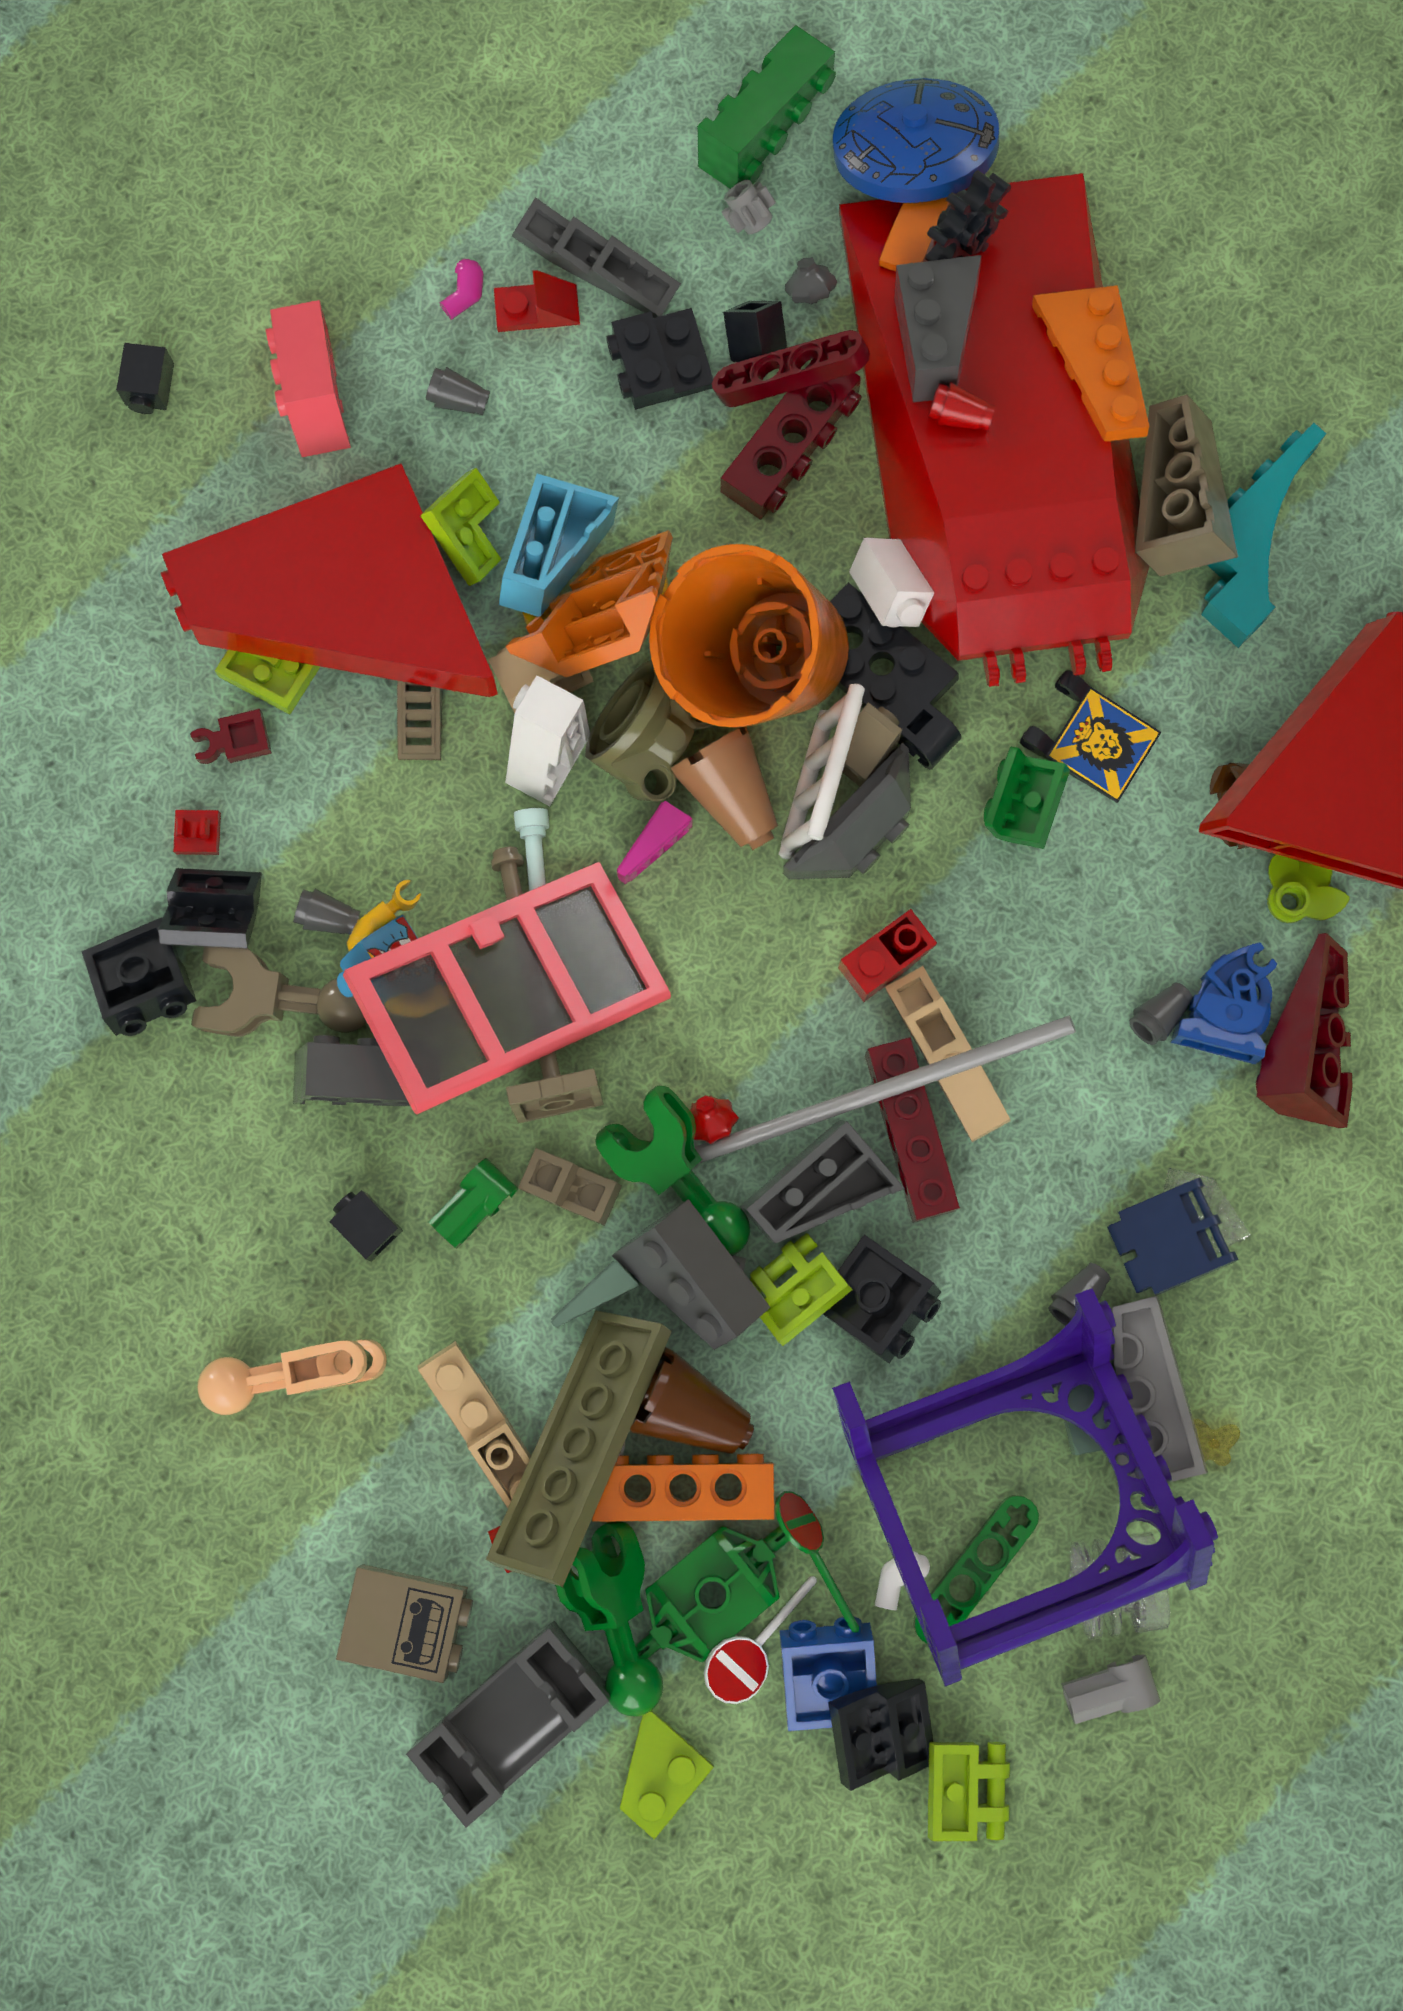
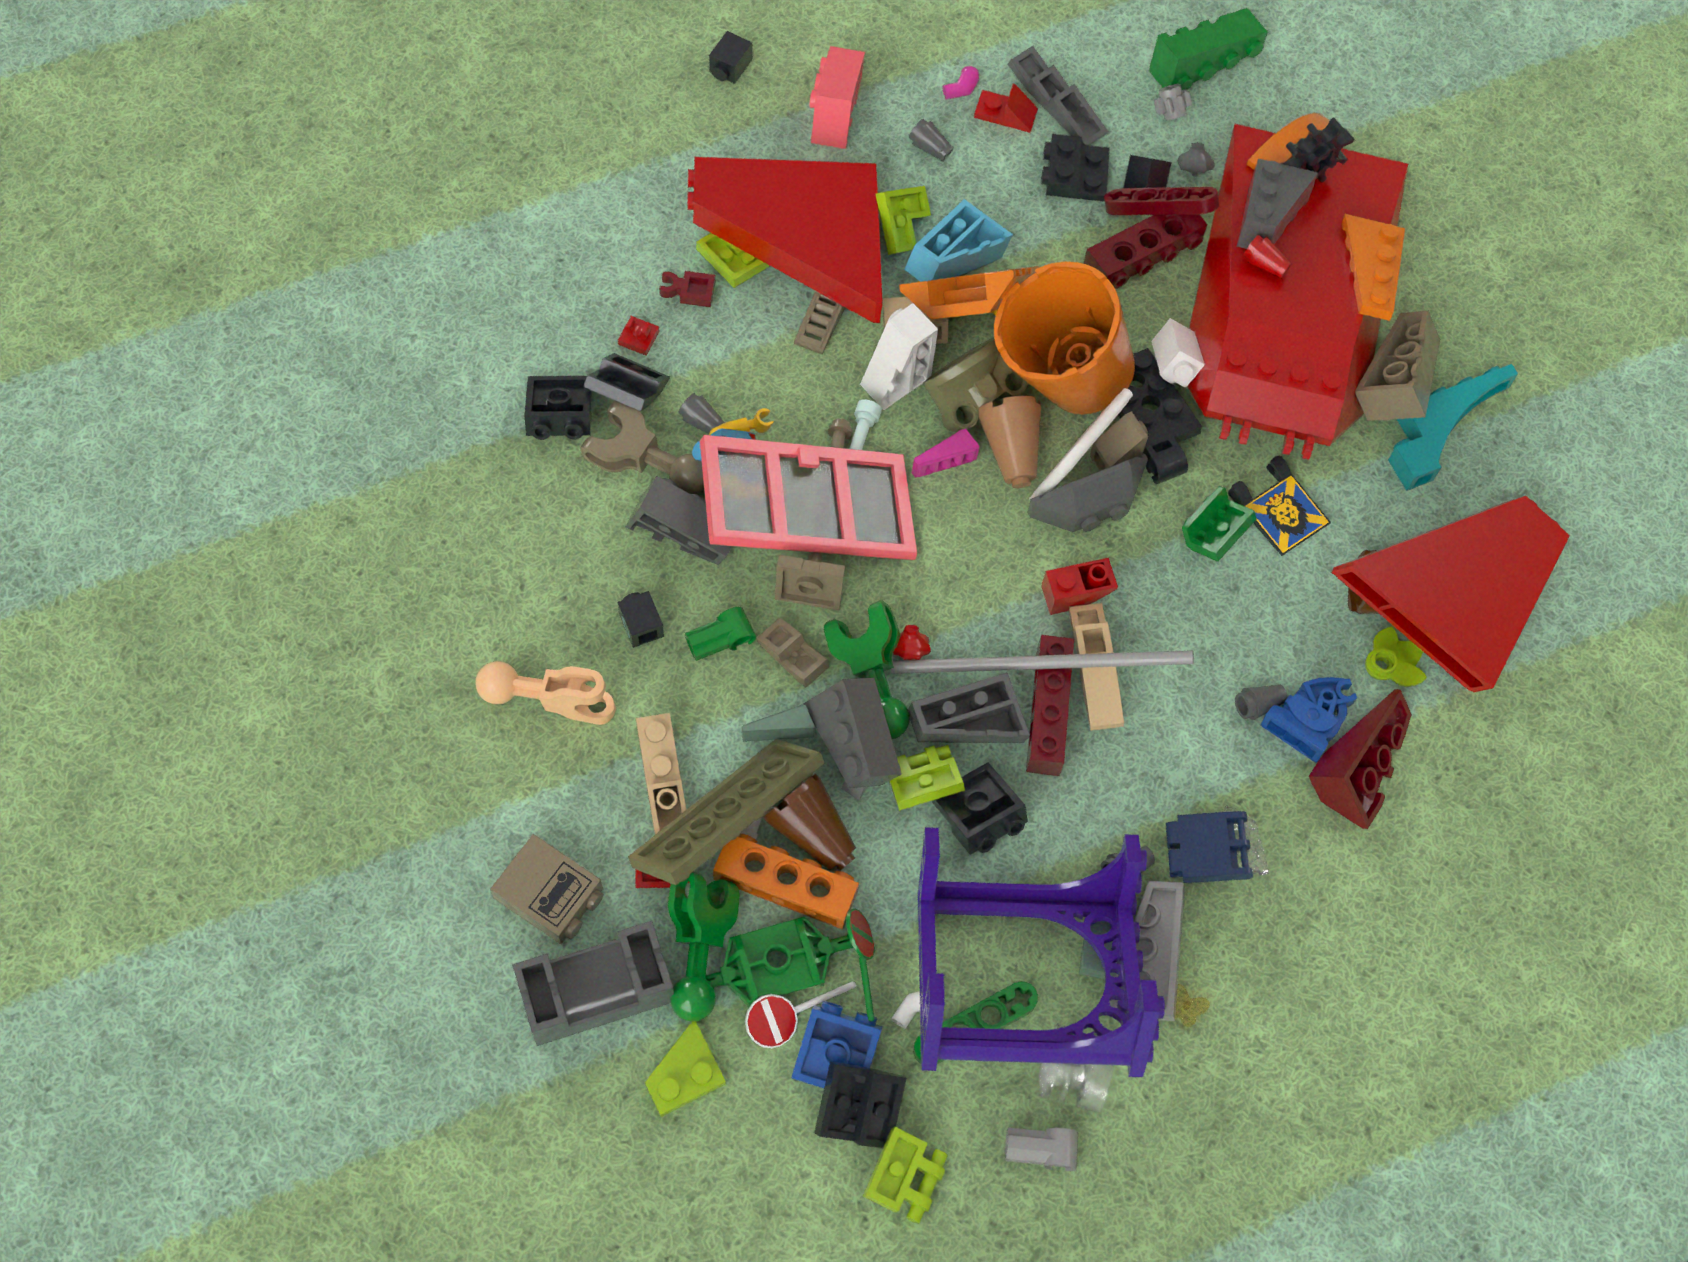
camera: 15 degrees right, 15 degrees down
blue dish [833,78,999,203] -> none

